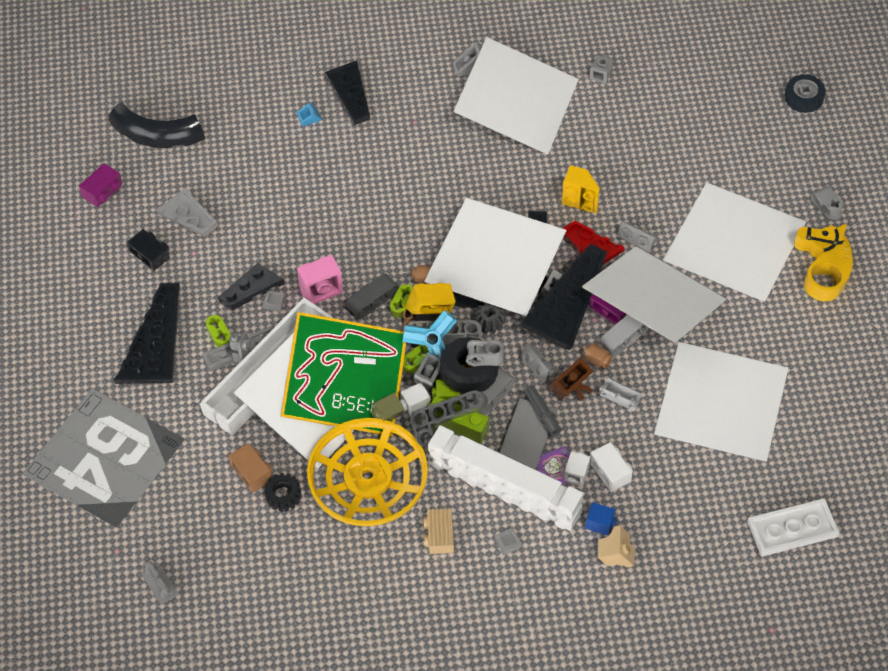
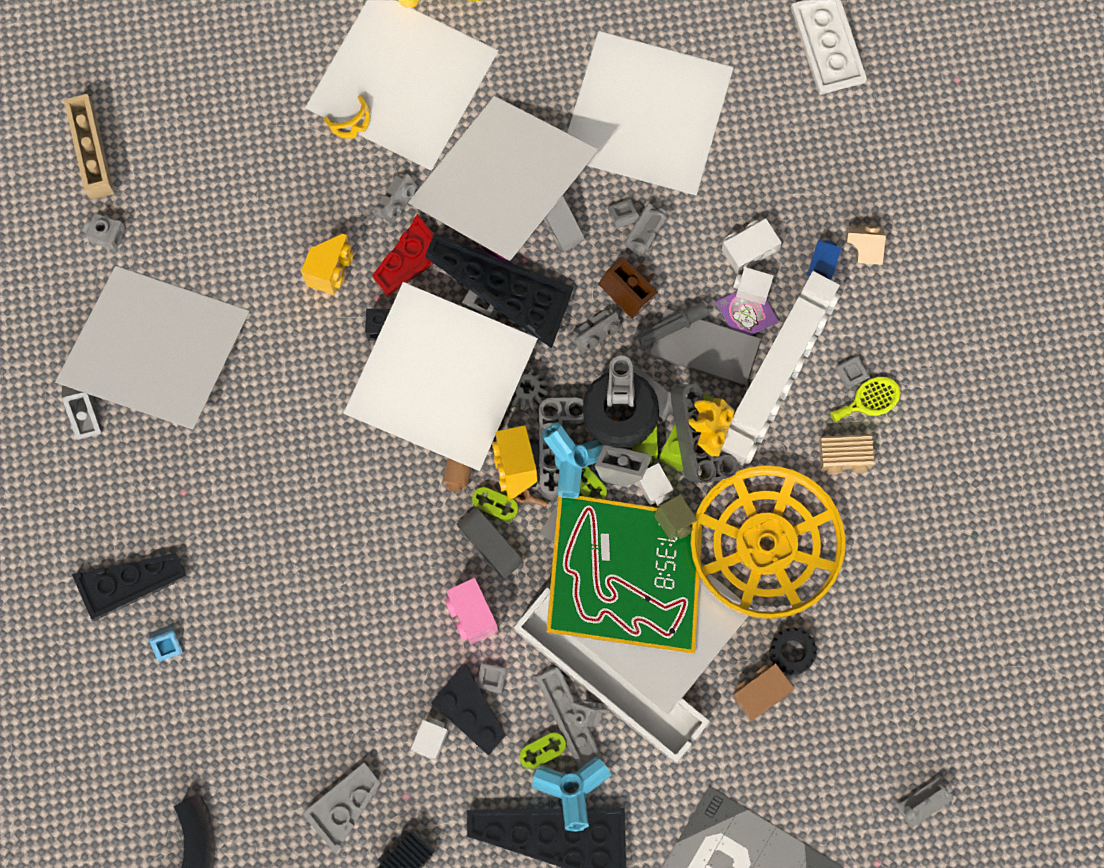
camera: 90 degrees left, 20 degrees up
medium nougat brick [583,343,613,369] -> none
none -> tan brick [64,94,114,200]
none -> yellow helmet [323,95,370,139]
none -> white brick [411,718,448,761]
none -> medium azure piece [532,757,611,832]
none -> light grey tile [608,199,639,229]
none -> yellow plate [688,398,735,456]
none -> neon yellow piece [830,377,901,423]

